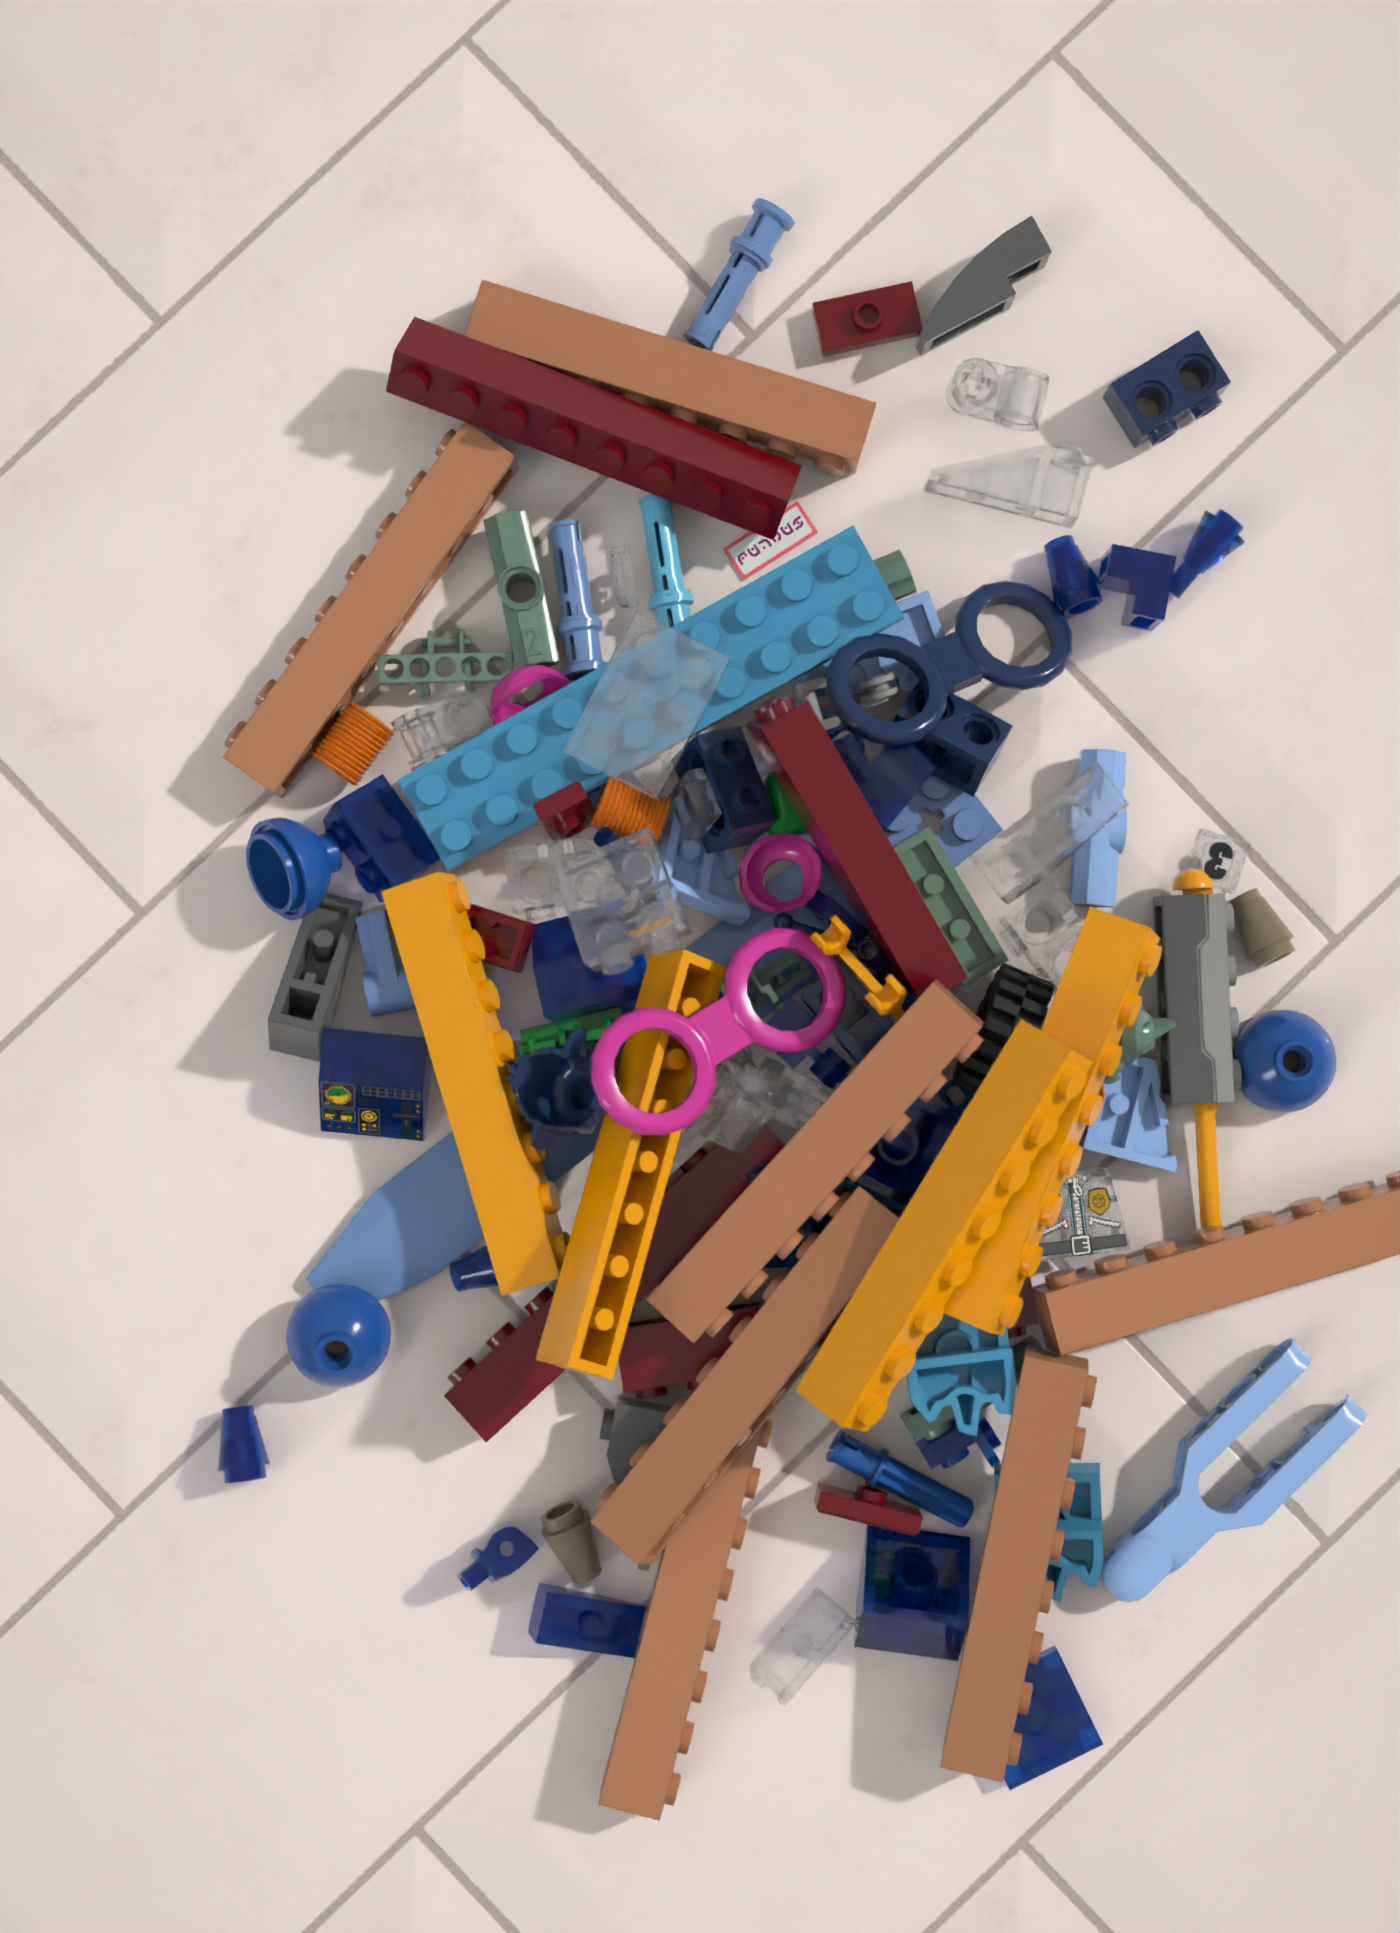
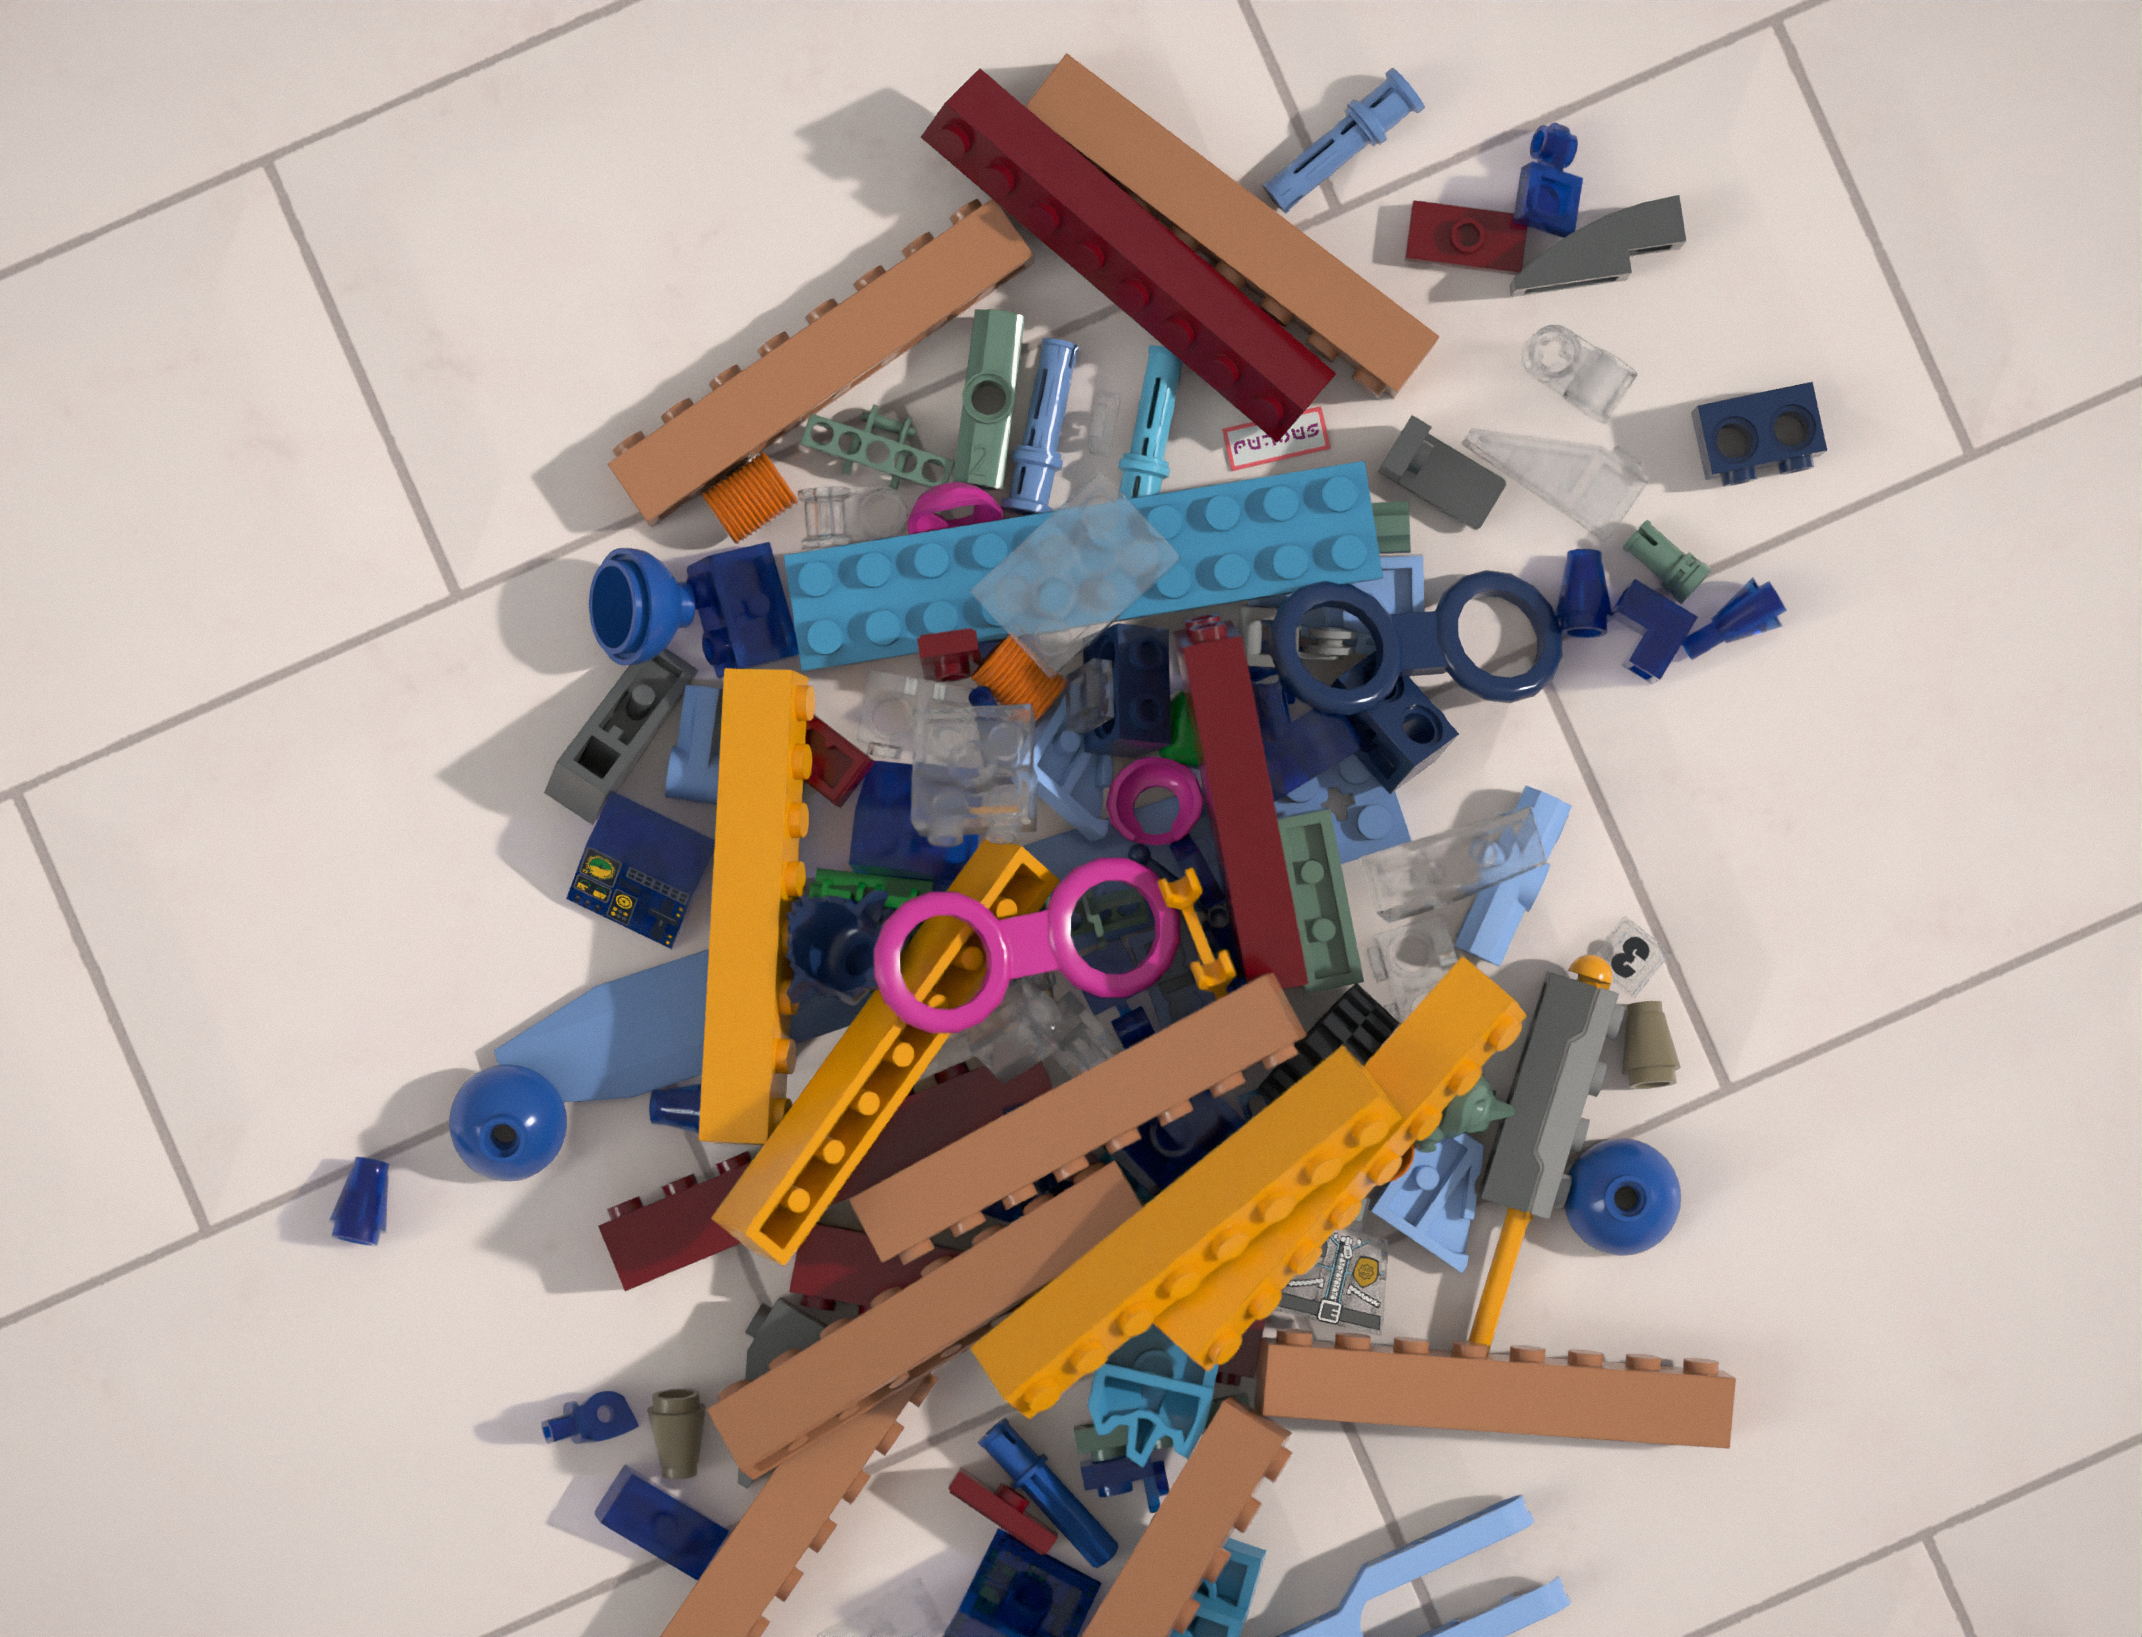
camera: 25 degrees right, 0 degrees up
none -> dark grey bracket [1378,415,1506,530]
none -> clear blue plate [1513,123,1583,238]
none -> sand green pin [1623,519,1712,605]

